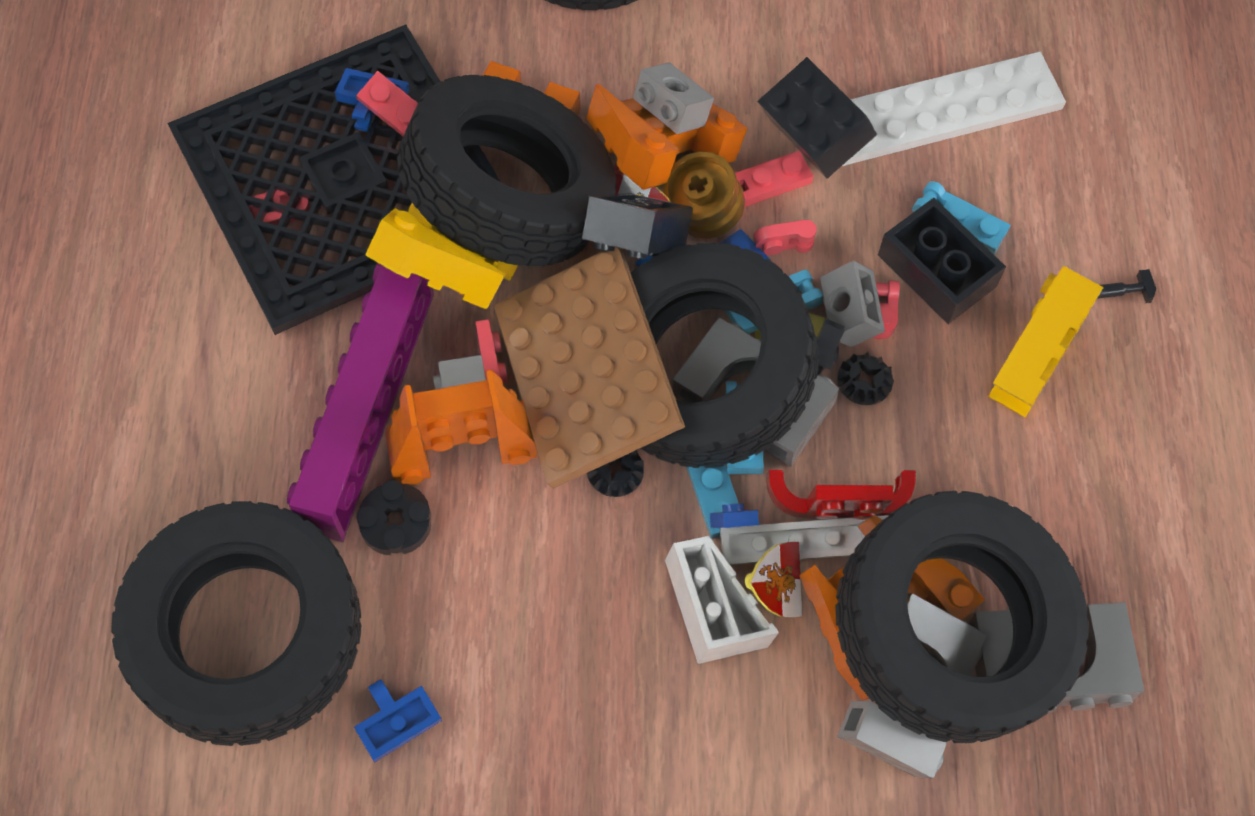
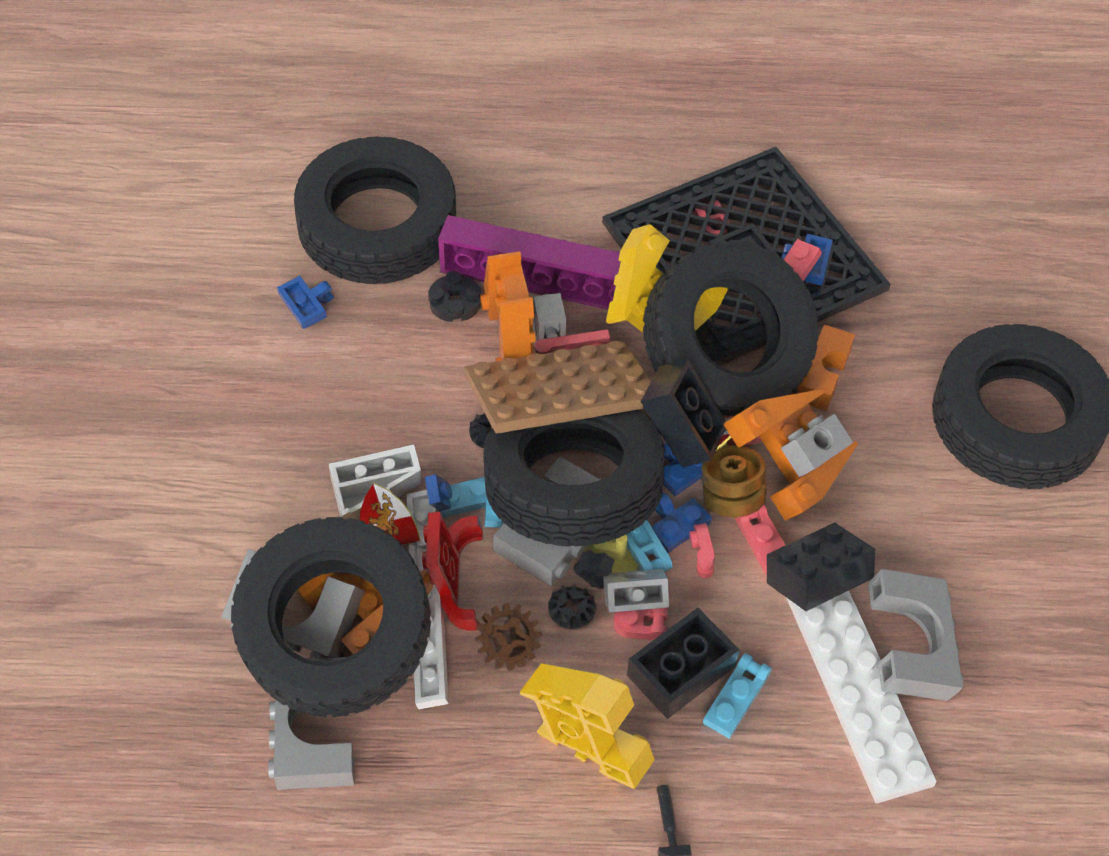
camera: 90 degrees right, 10 degrees down
none -> reddish brown gear [474,603,542,671]
none -> light grey arch [868,569,963,701]

